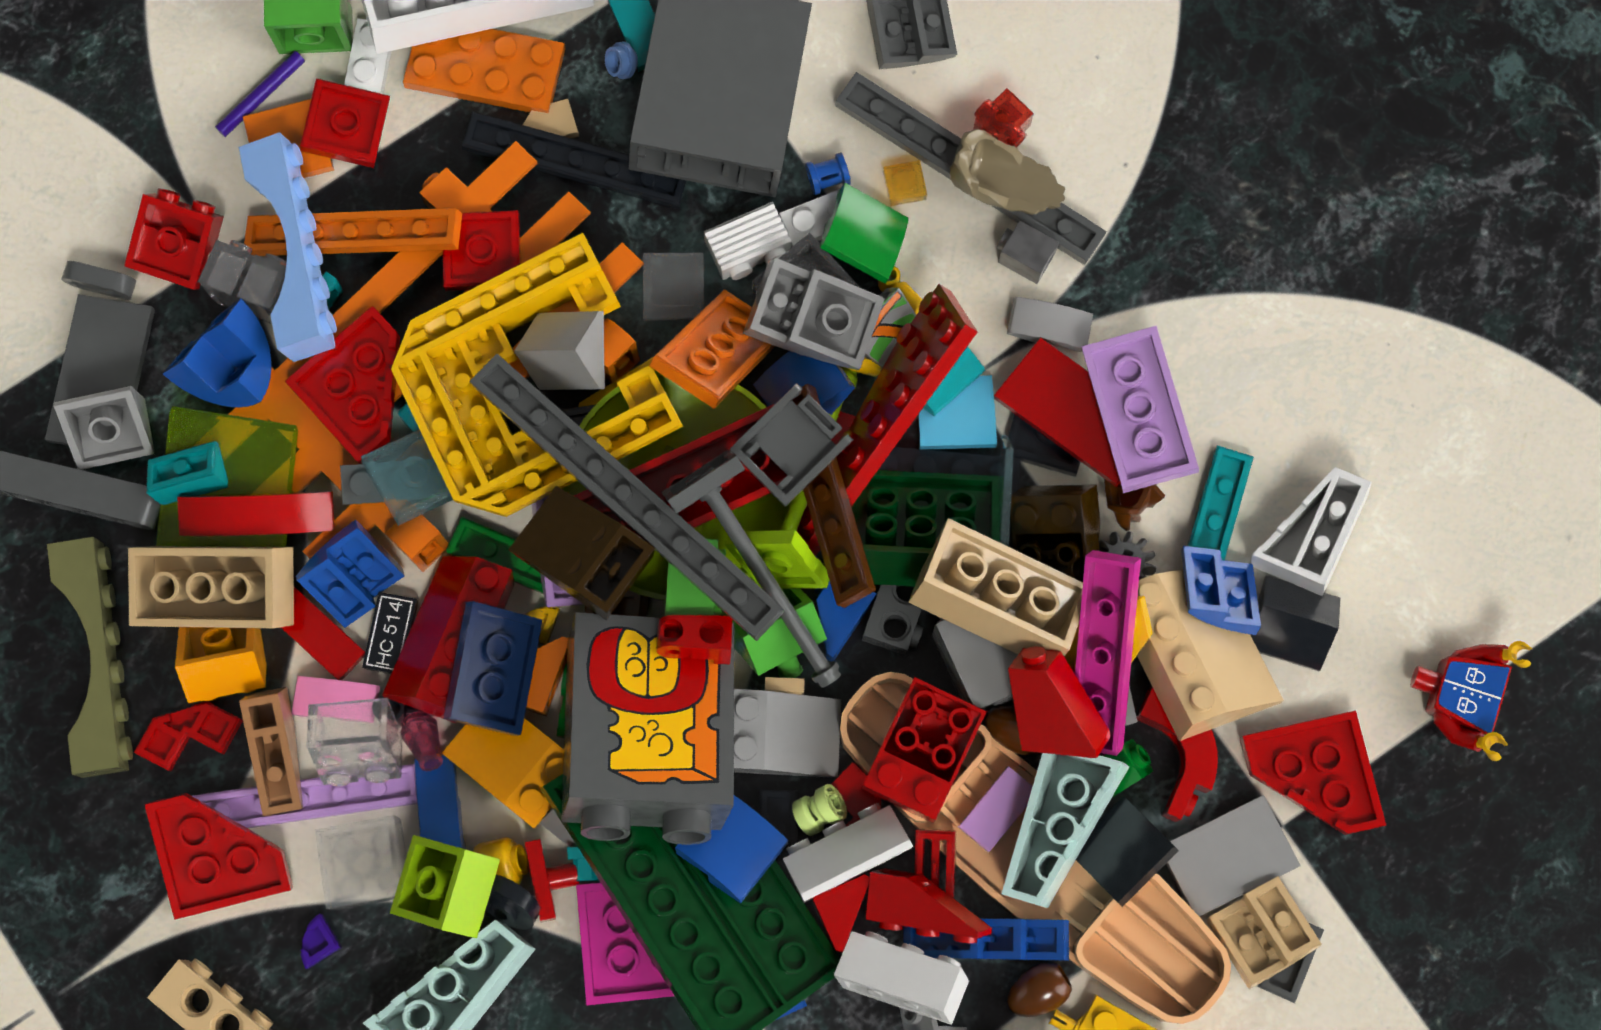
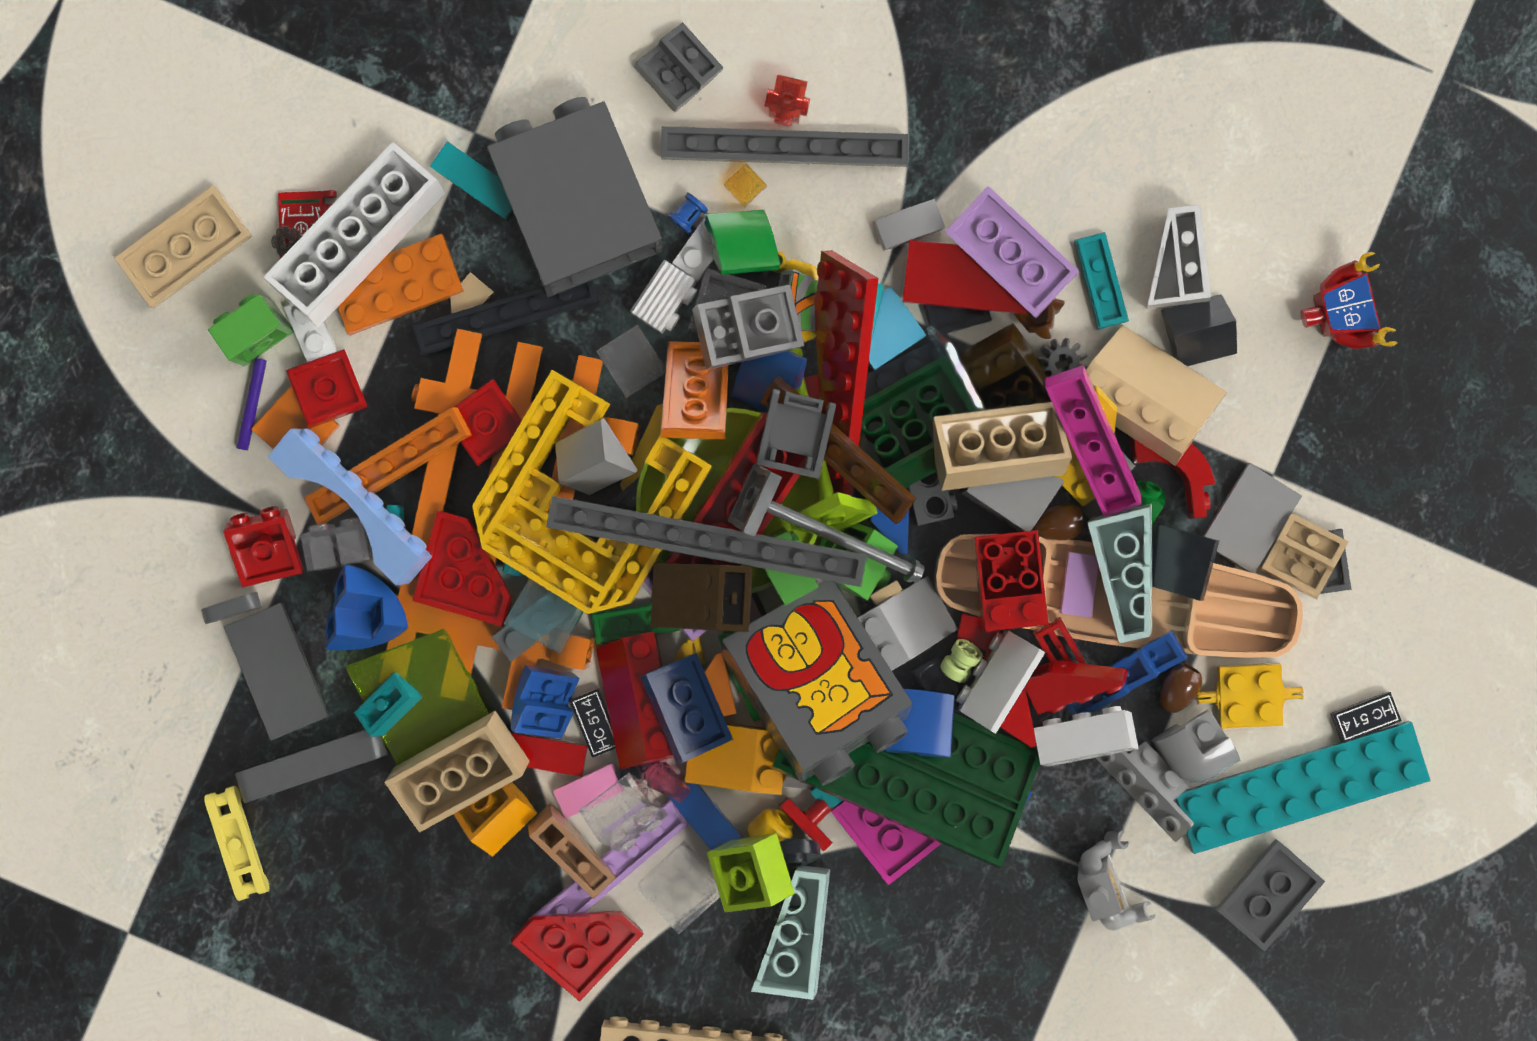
camera: 30 degrees left, 10 degrees up
olive arch [47,537,133,778] -> none
light grey slope [54,386,154,470] -> none
red tile [134,701,243,772] -> none
red slope [177,491,335,536] -> none
dark purple tile [301,914,342,969] -> none
medium blue plate [605,41,638,79] -> none
red leg [656,615,732,665] -> none
dark tan hair [950,129,1065,215] -> none
flat silver brick [997,221,1059,284] -> none
red slope [1008,646,1110,758] -> none
blue slope [1181,546,1261,635] -> none
red plate [1240,710,1386,835] -> none

